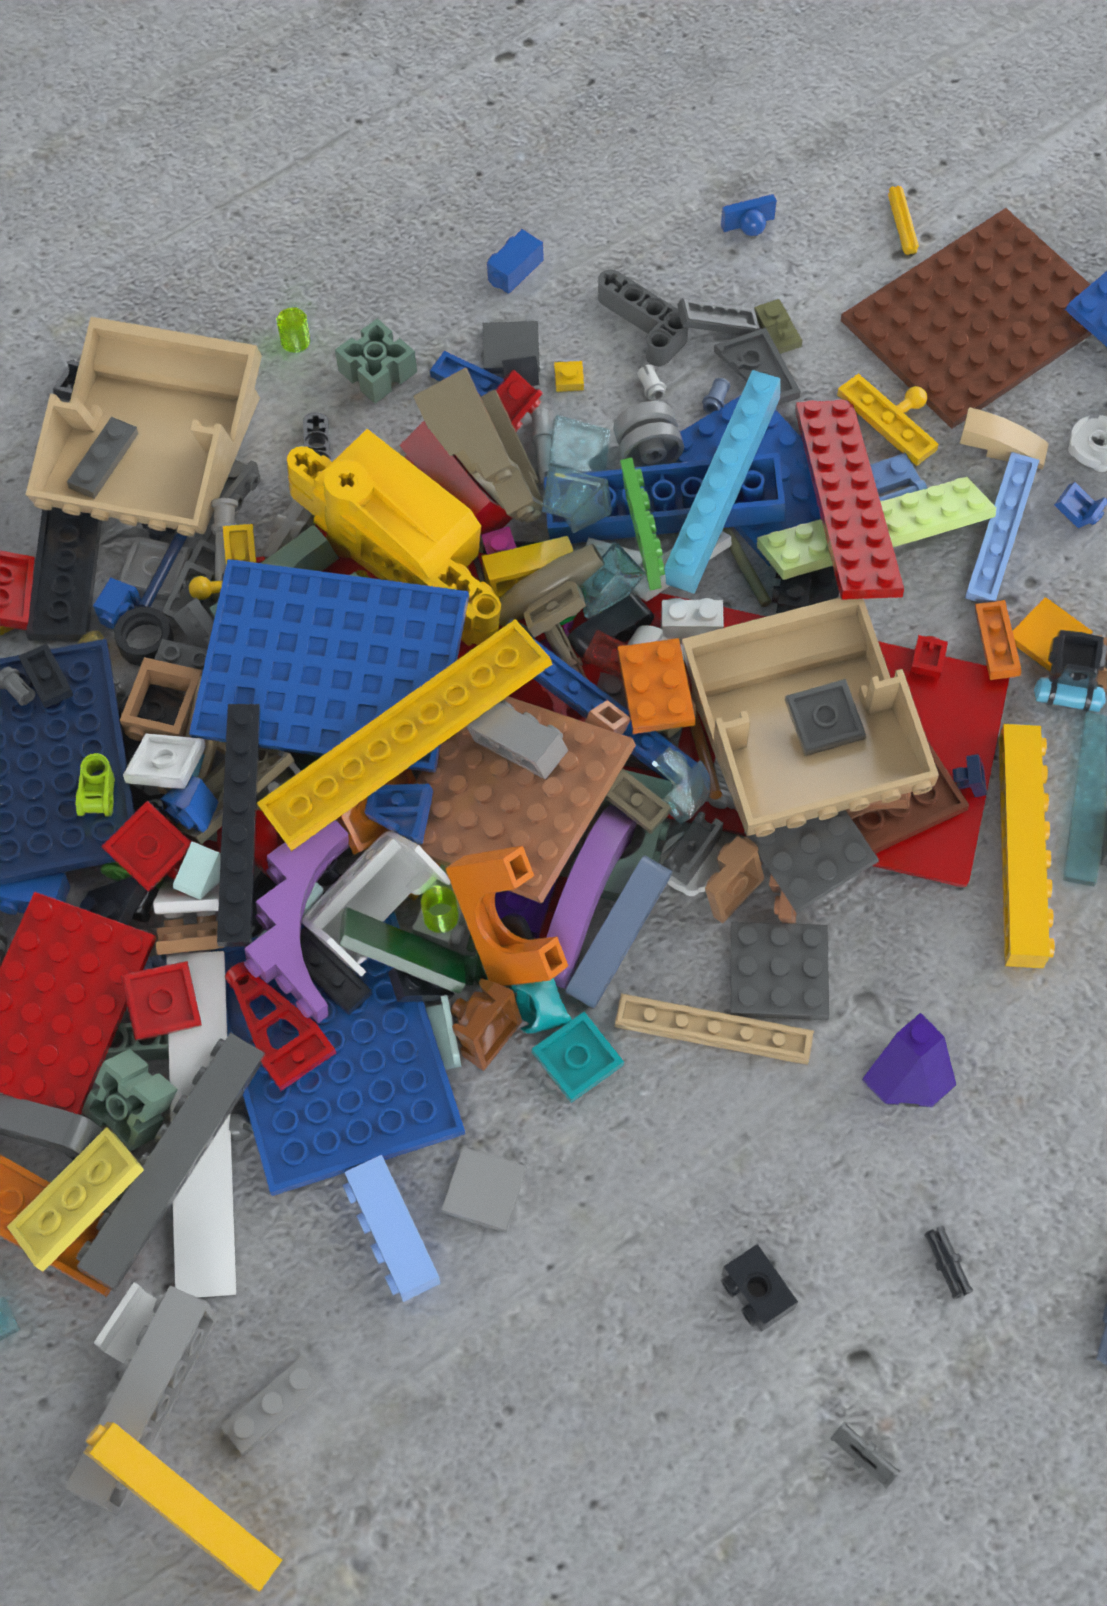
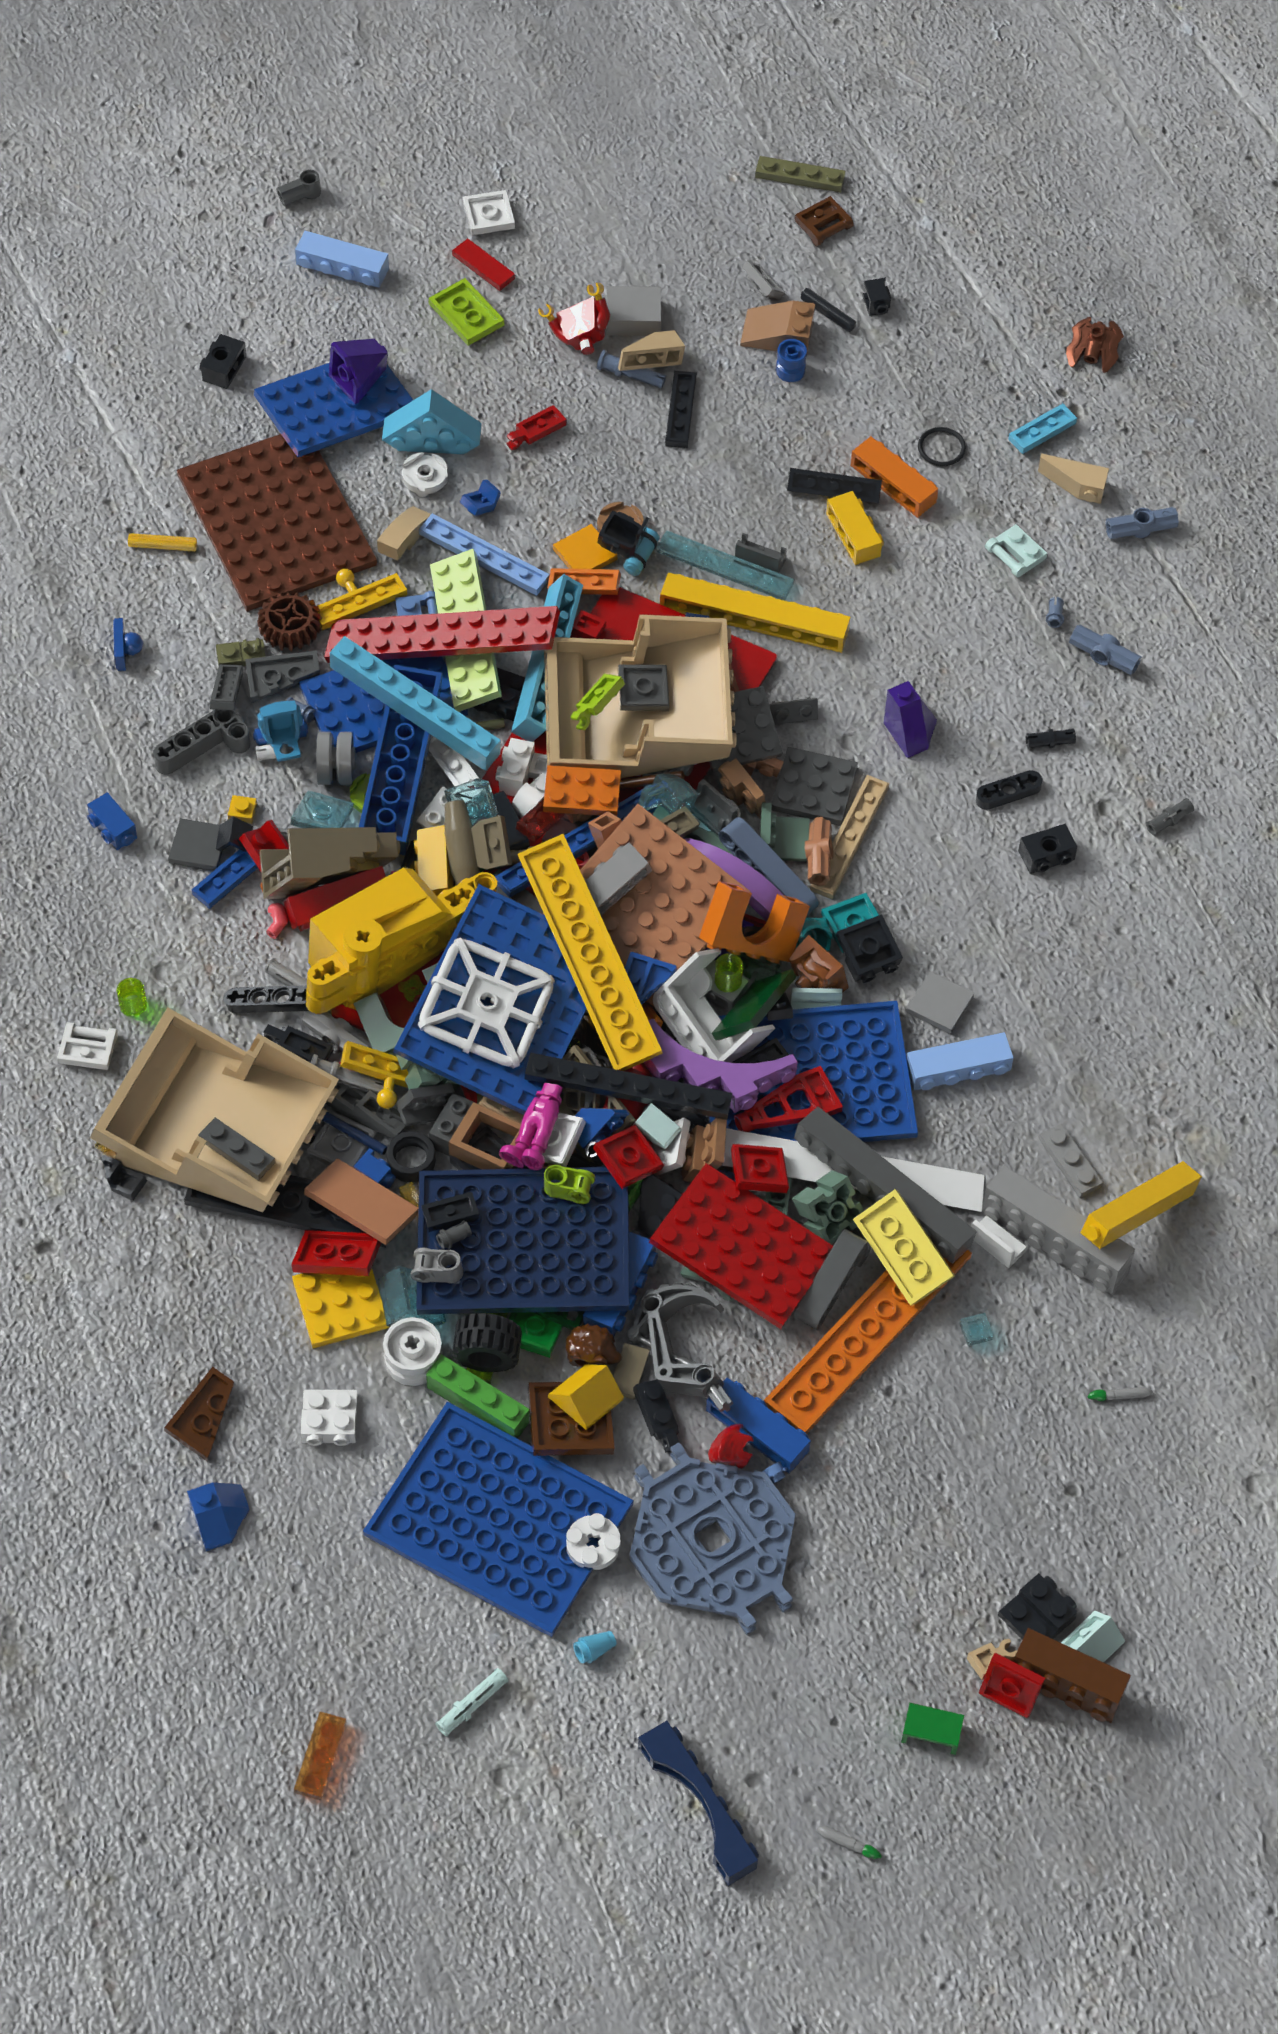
camera: 80 degrees left, 5 degrees down
sand green brick [335,318,417,404] -> none
clear light blue slope [542,466,612,533] -> none
bright green plate [620,457,665,591] -> none
none -> white plate [57,1022,118,1070]
none -> dark azure piece [253,701,308,762]
none -> copper gear [257,591,322,652]
none -> black hinge [263,1024,334,1062]
none -> nougat tile [304,1158,419,1245]
none -> white plate [418,937,555,1068]
none -> dark pink piece [499,1083,563,1170]
none -> medium azure brick [511,574,583,742]
none -> lime plate [570,674,625,730]
none -> sand green bracket [760,802,810,862]
none -> dark grey hinge [769,697,818,725]
none -> nougat piece [805,817,834,886]
none -> black plate [836,914,903,983]
none -> black beam [975,770,1043,810]

